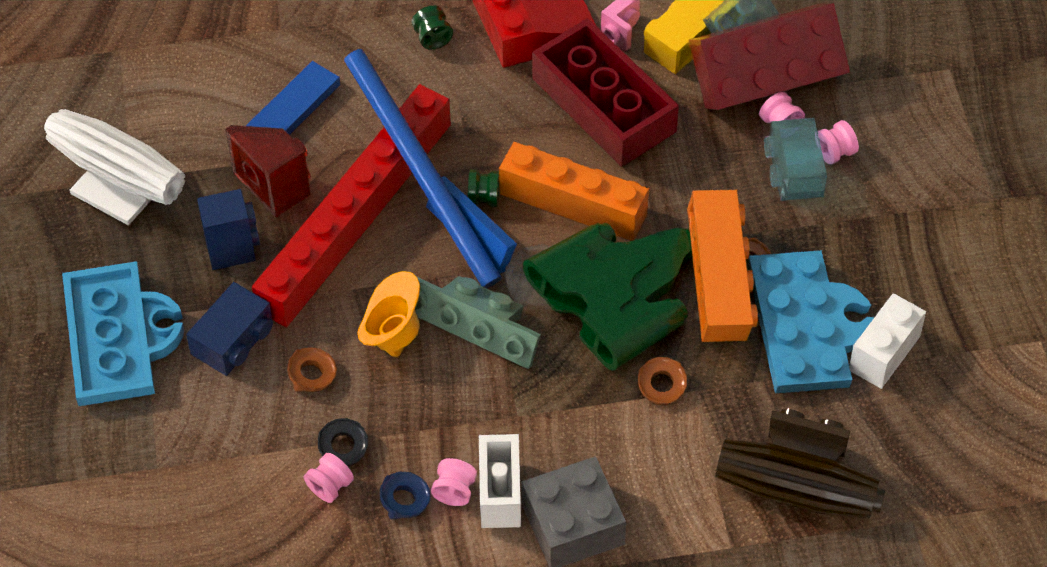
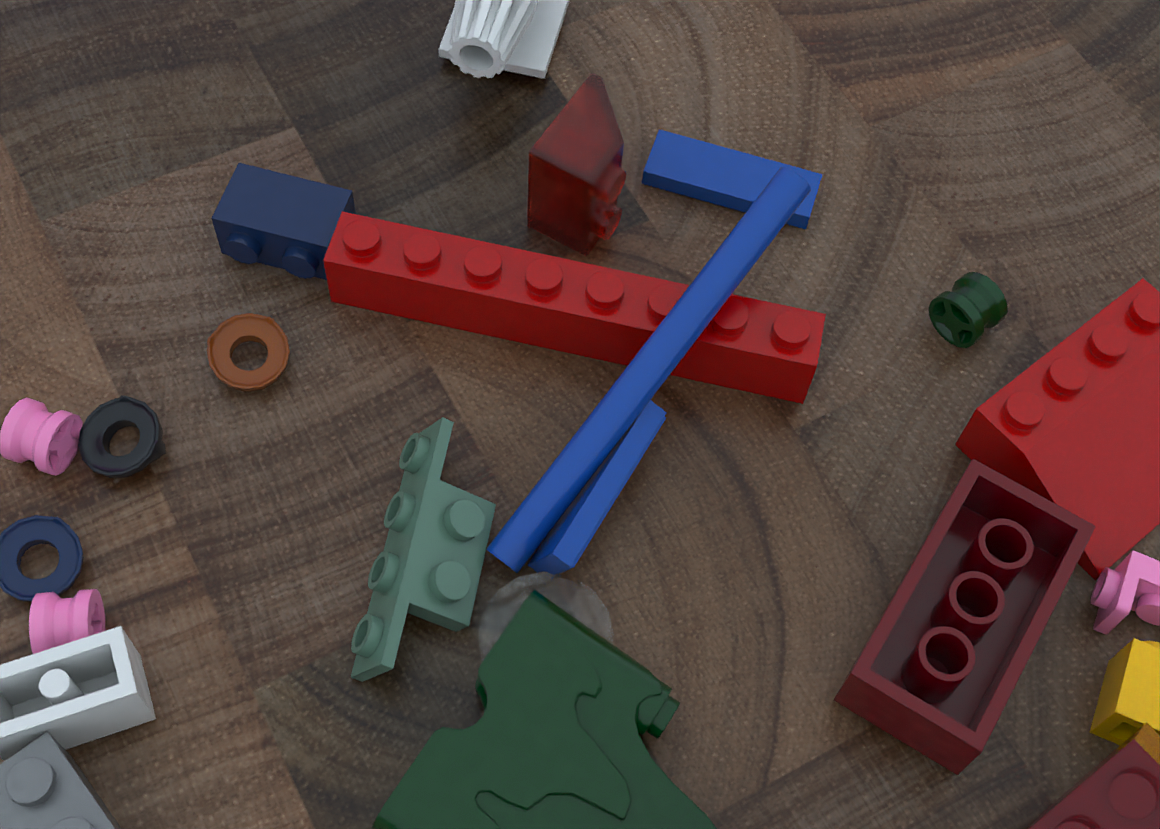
camera: 65 degrees right, 5 degrees up
dark azure plate [62,261,184,407] -> none
dark blue brick [197,189,260,270] -> none
light orange piece [357,271,421,357] -> none
dark green wheel [468,169,499,207] -> none
orange brick [499,142,649,241] -> none

